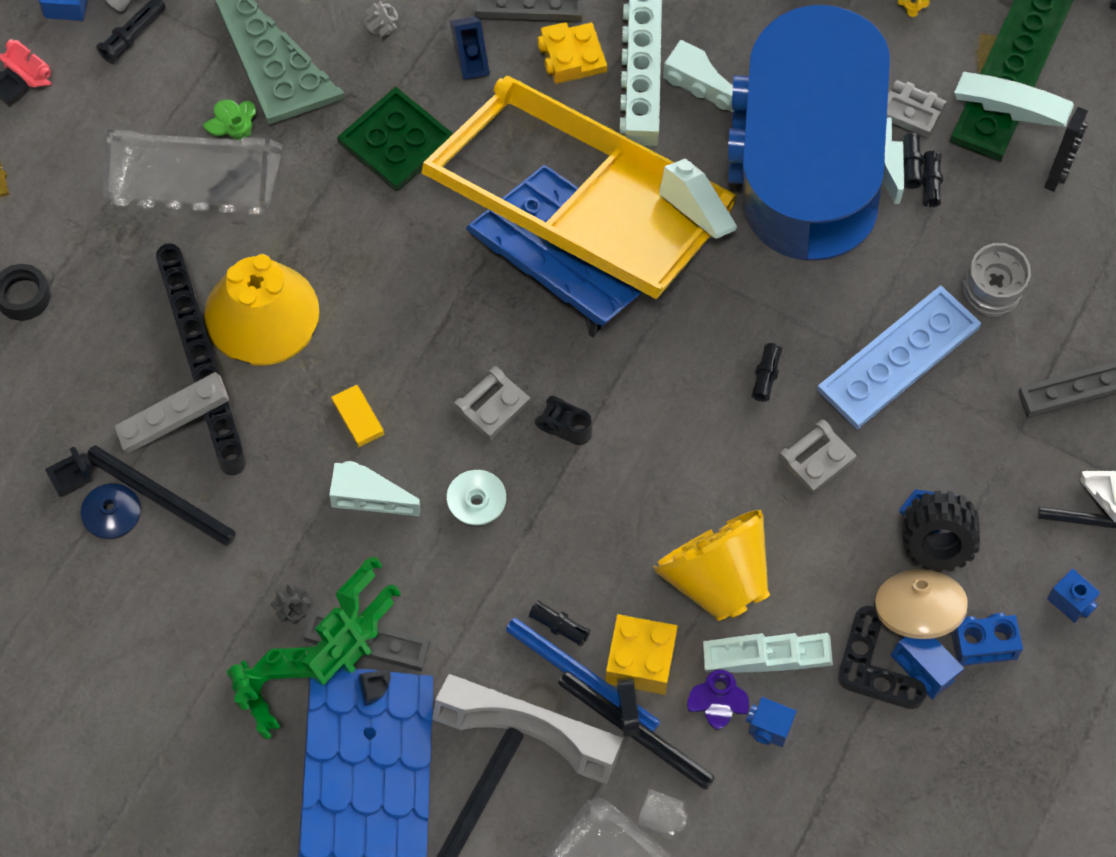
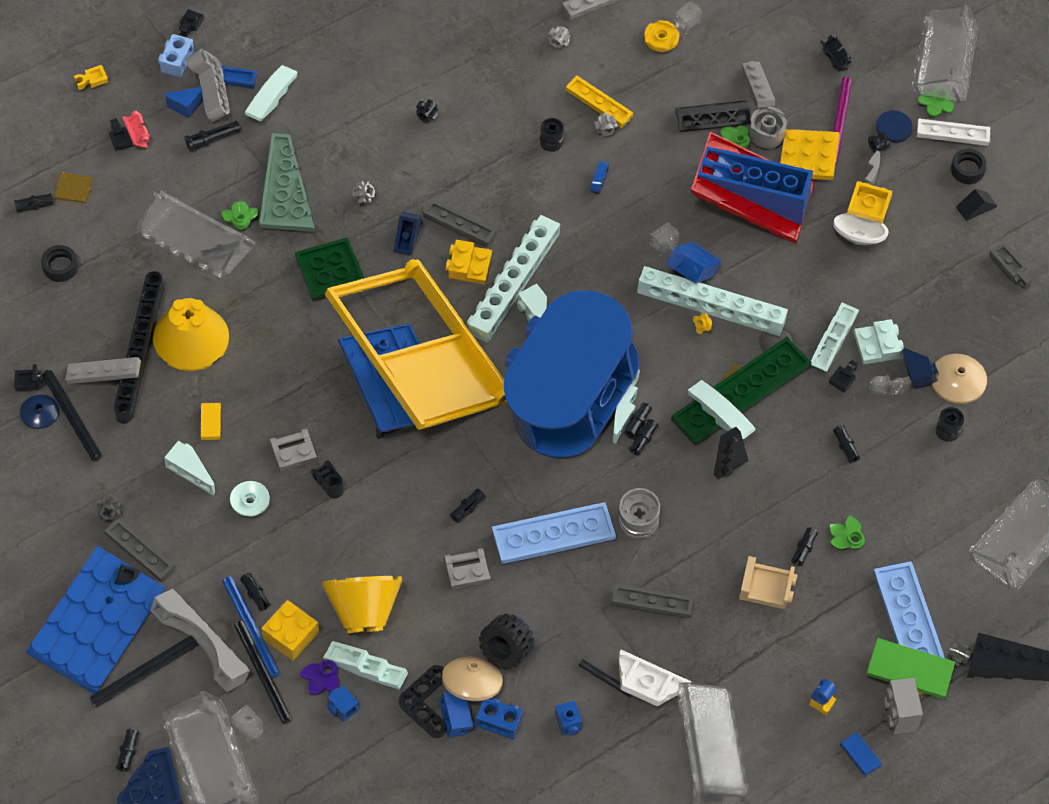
camera: 25 degrees right, 5 degrees down
green piece [226,557,401,739] -> none
black beam [617,677,640,736] -> none
light aqua slope [659,159,737,239] -> none
light grey plate [887,80,947,138] -> none

